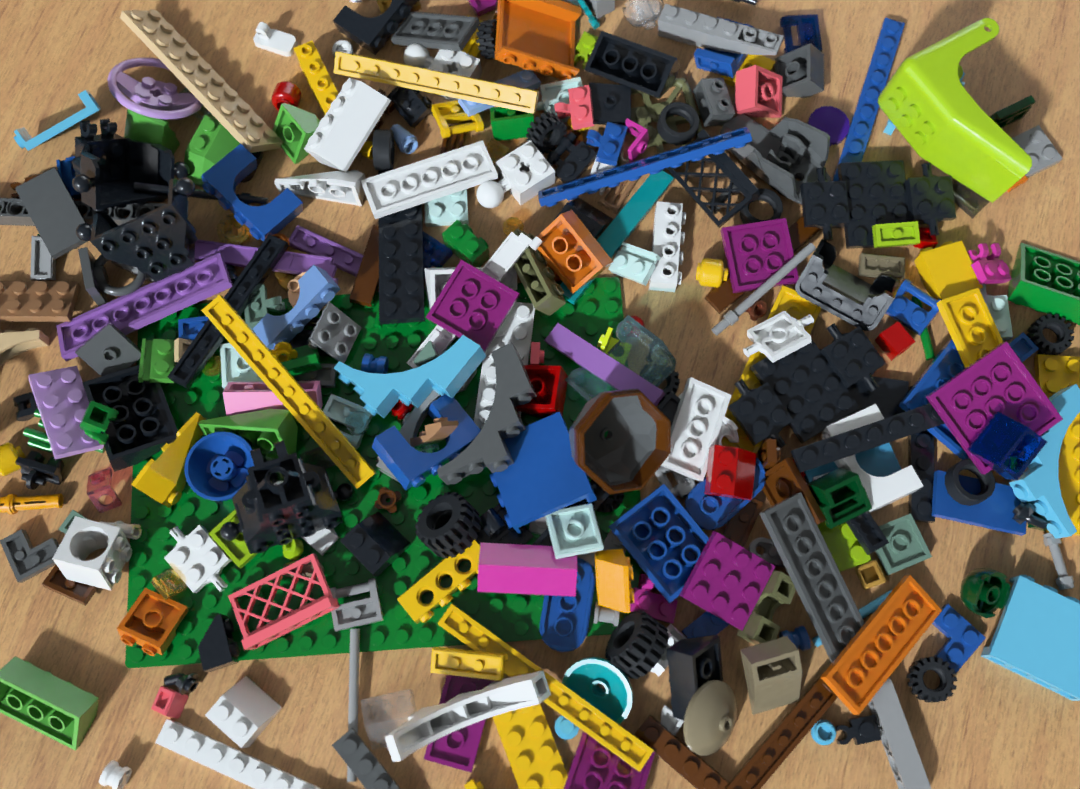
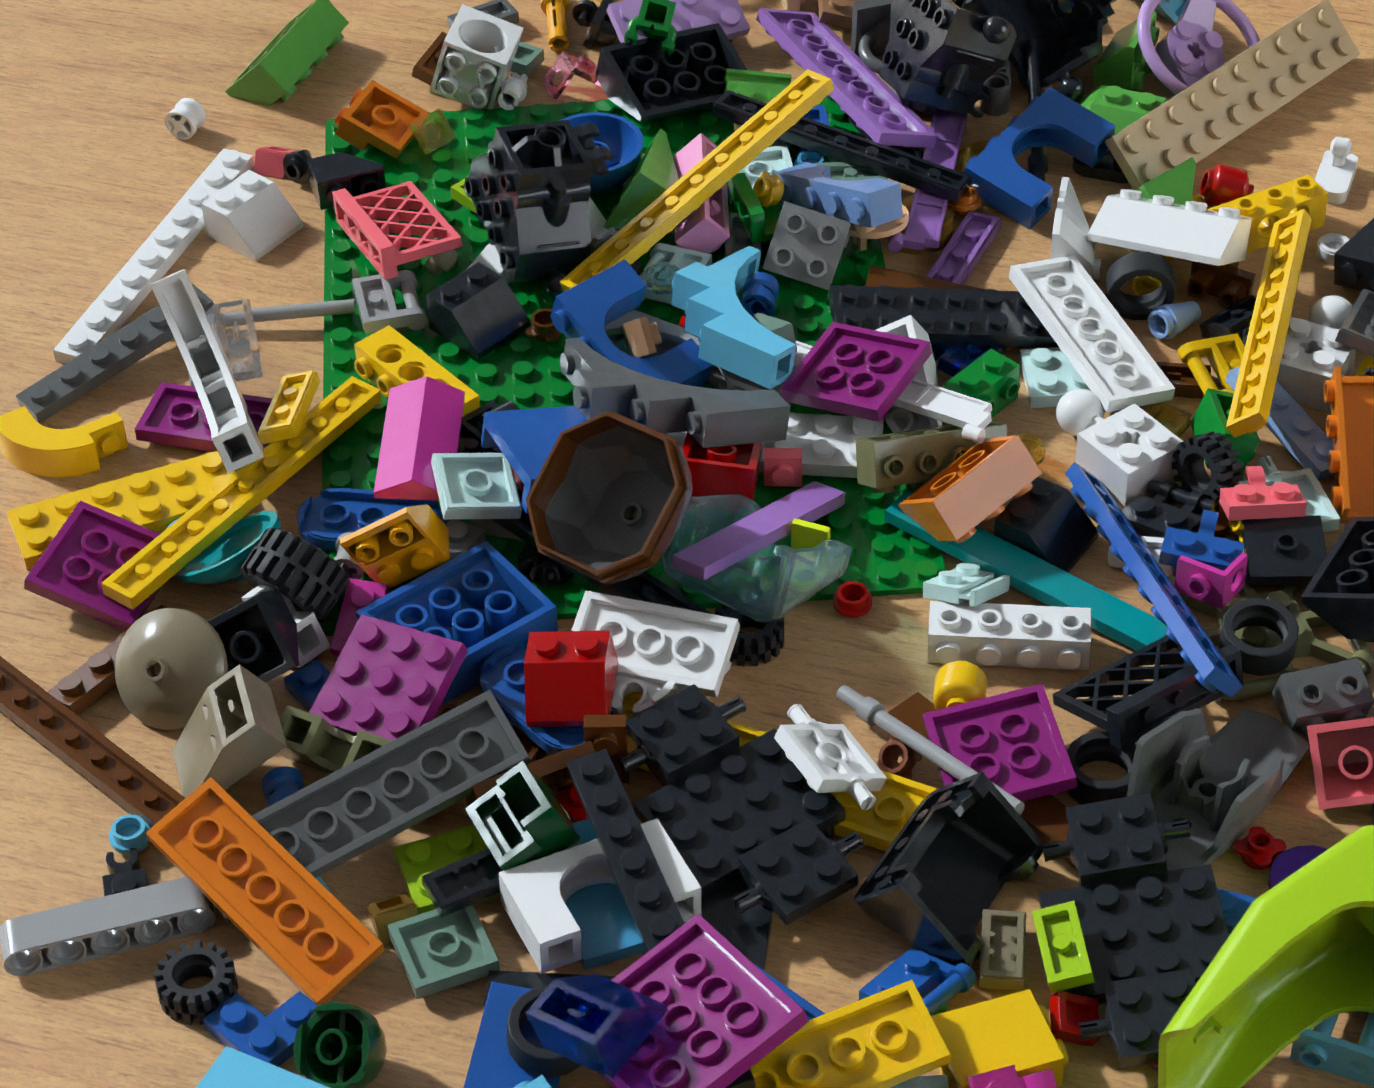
camera: 90 degrees right, 30 degrees down
dark grey plate [75,322,141,376] -> none
yellow wedge [131,412,206,508] -> none
white plate [164,525,232,593] -> none
lime piece [283,538,303,560] -> none
black tyre [415,492,481,558] -> none
medium nougat tile [598,180,637,214] -> none
red panel [875,322,916,361] -> none

